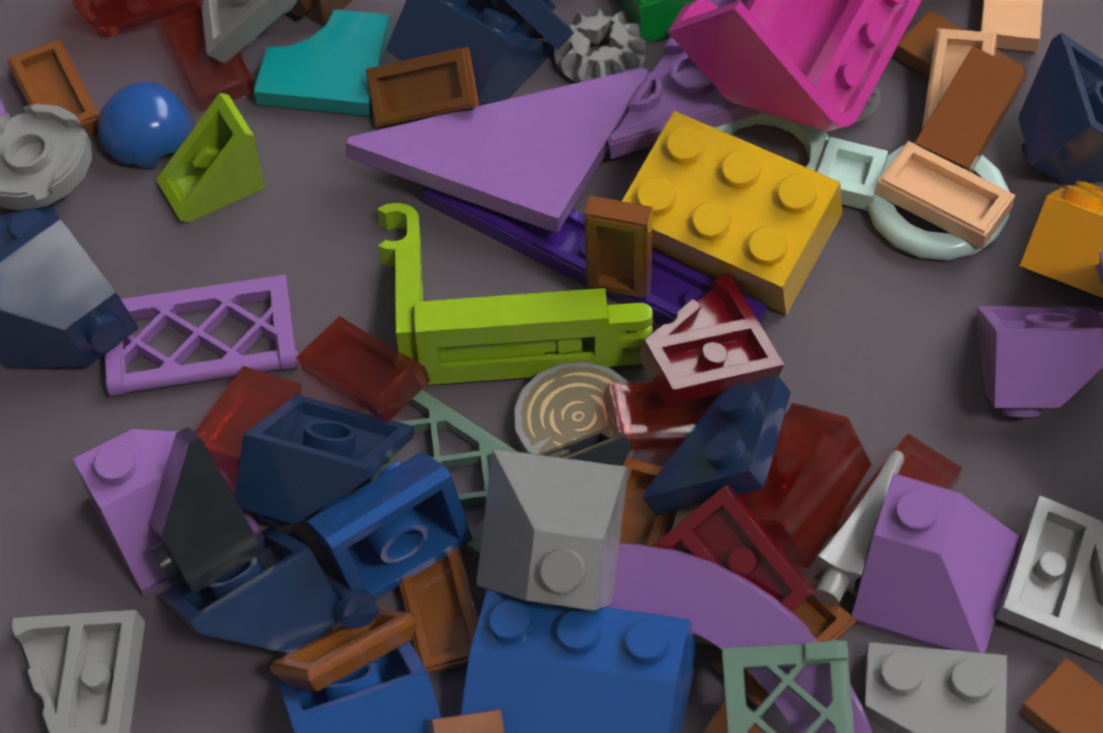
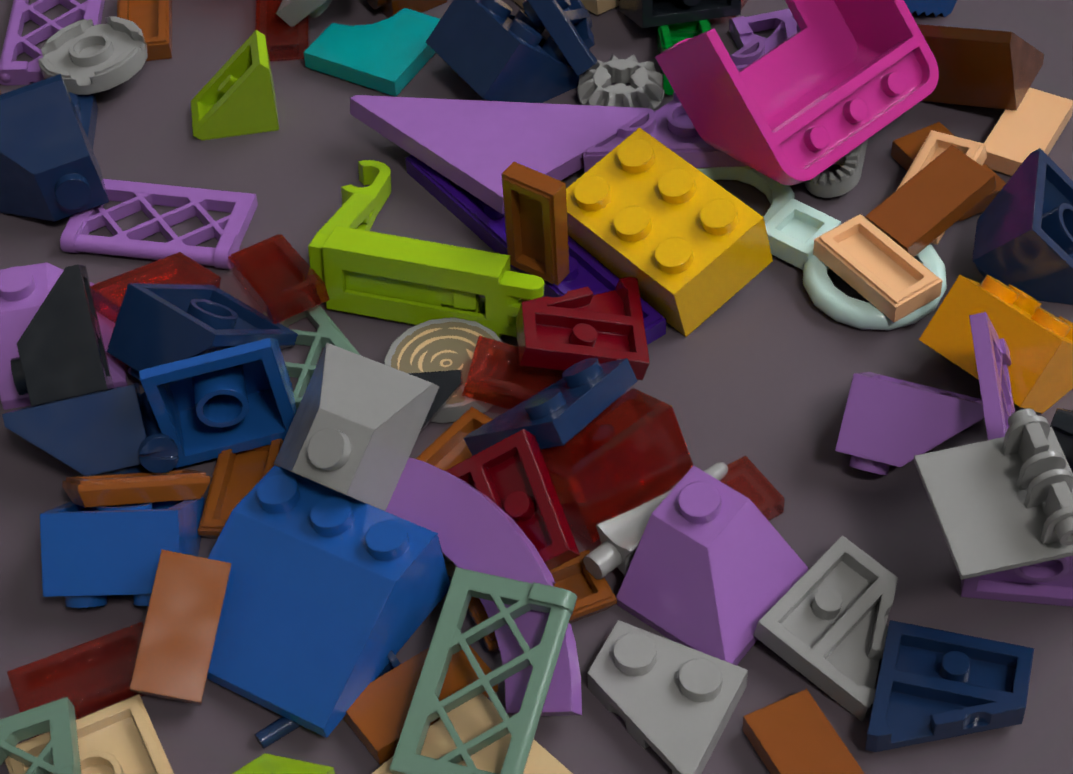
camera: 20 degrees right, 10 degrees down
blue hair [97,81,194,169] -> none
dark orange tile [365,47,479,127] -> none

